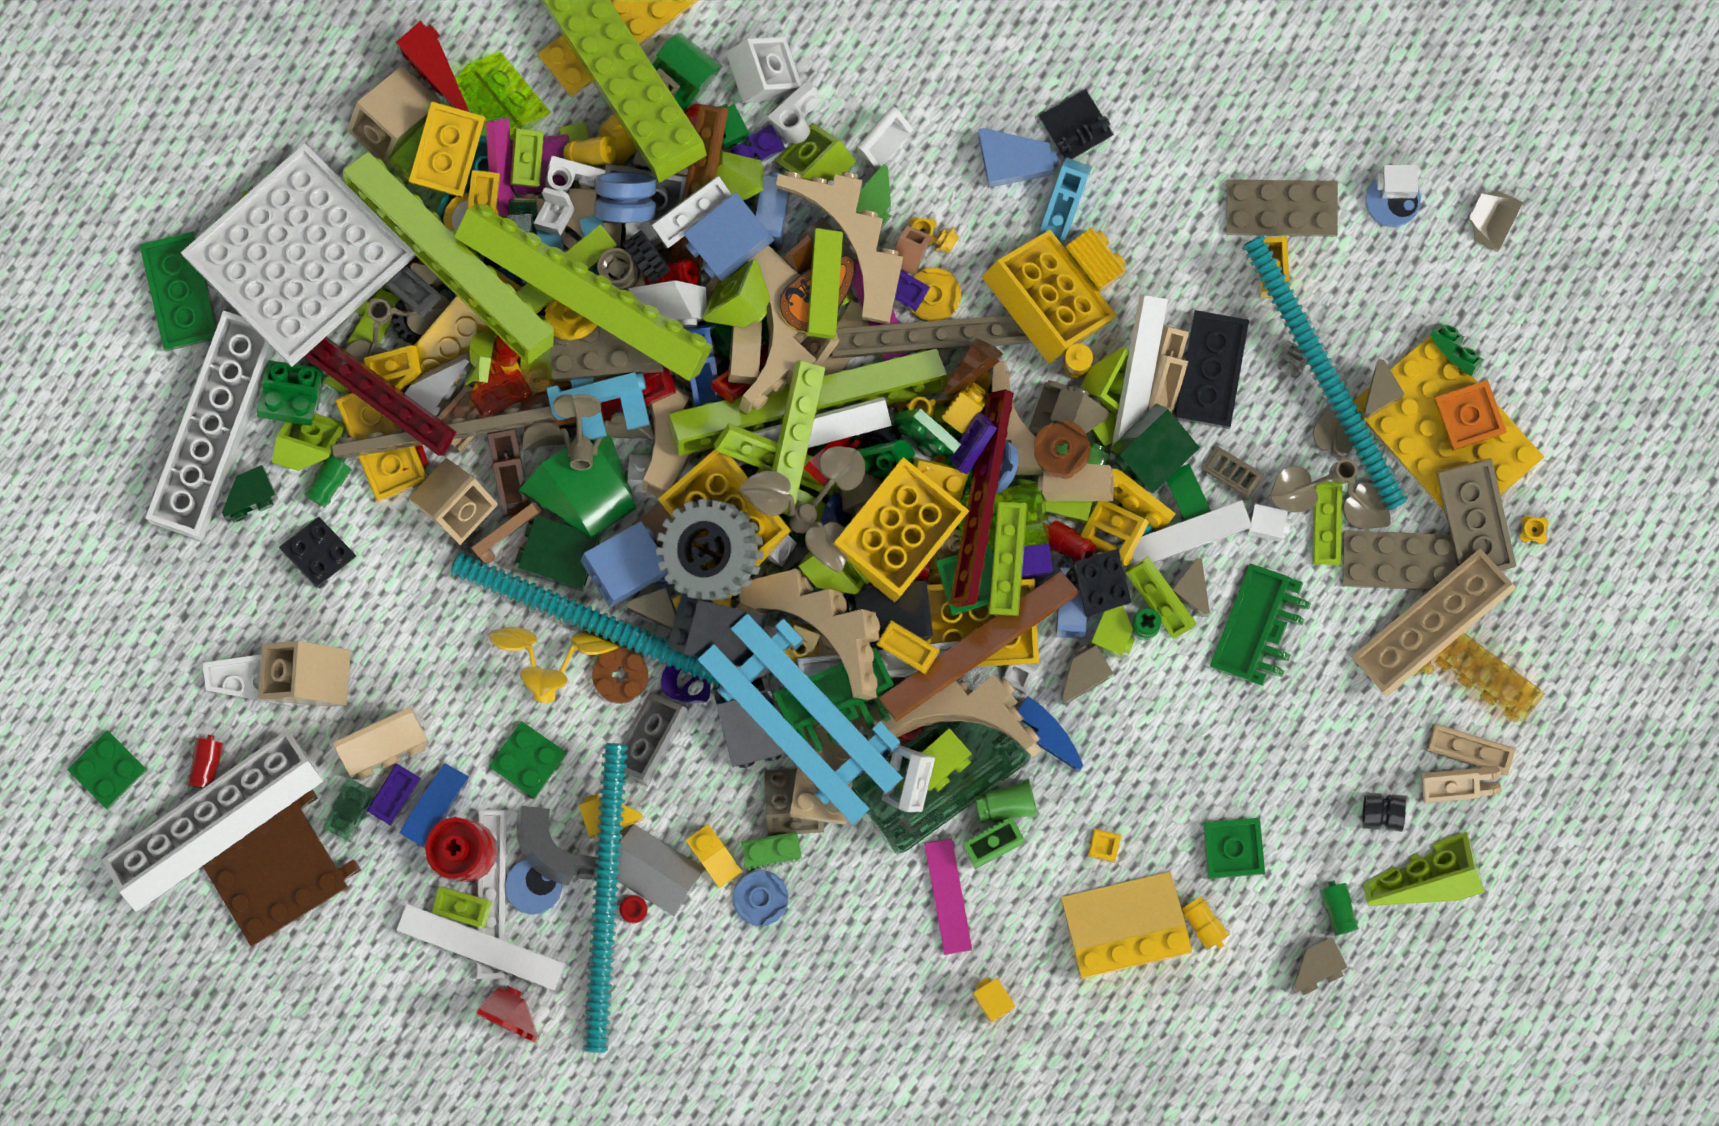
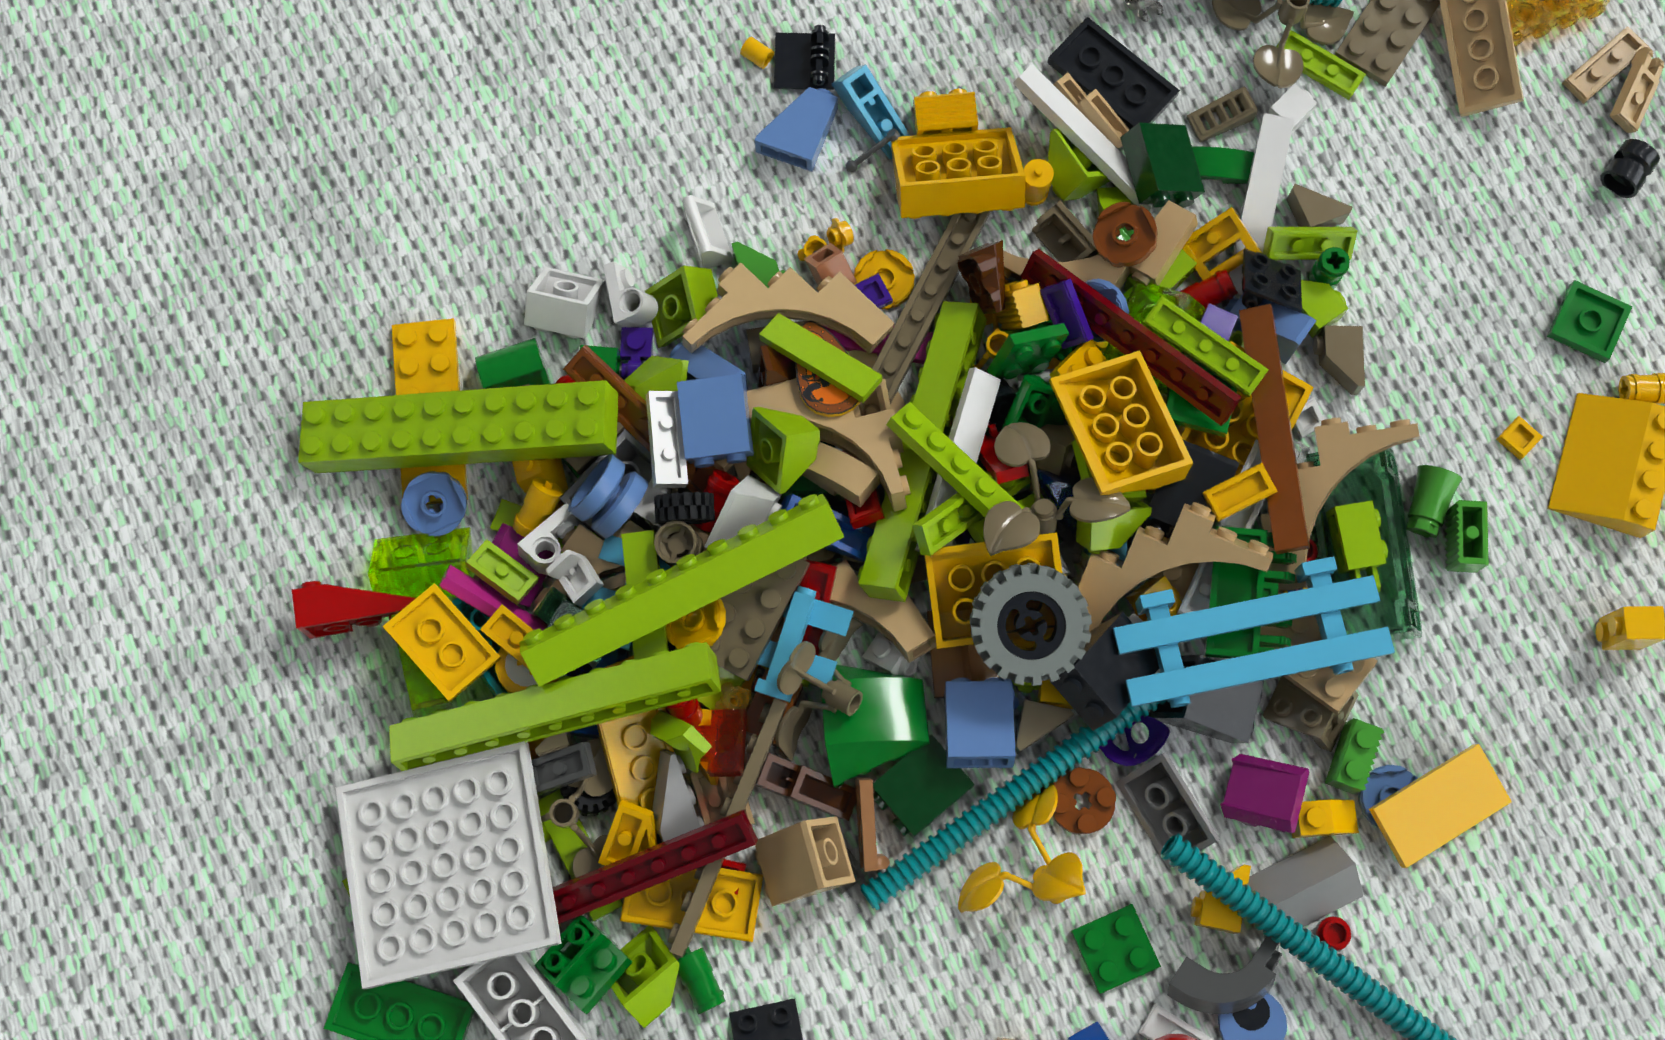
camera: 60 degrees left, 5 degrees down
tan slope [347,66,441,167] -> none
white tile [881,746,935,812] -> none
dark pink tile [924,839,972,955] -> none
blue slope [1018,696,1083,772] -> none
dark tan slope [1050,387,1110,434] -> none
yellow plate [1112,469,1176,531] -> none
green hinge [1210,563,1311,686] -> none
none -> medium blue plate [401,471,467,536]
none -> yellow hinge [740,36,774,69]
none -> dark grey hinge [846,128,900,172]
none -> magenta slope [1220,754,1309,833]
none -> yellow tile [1369,744,1512,868]

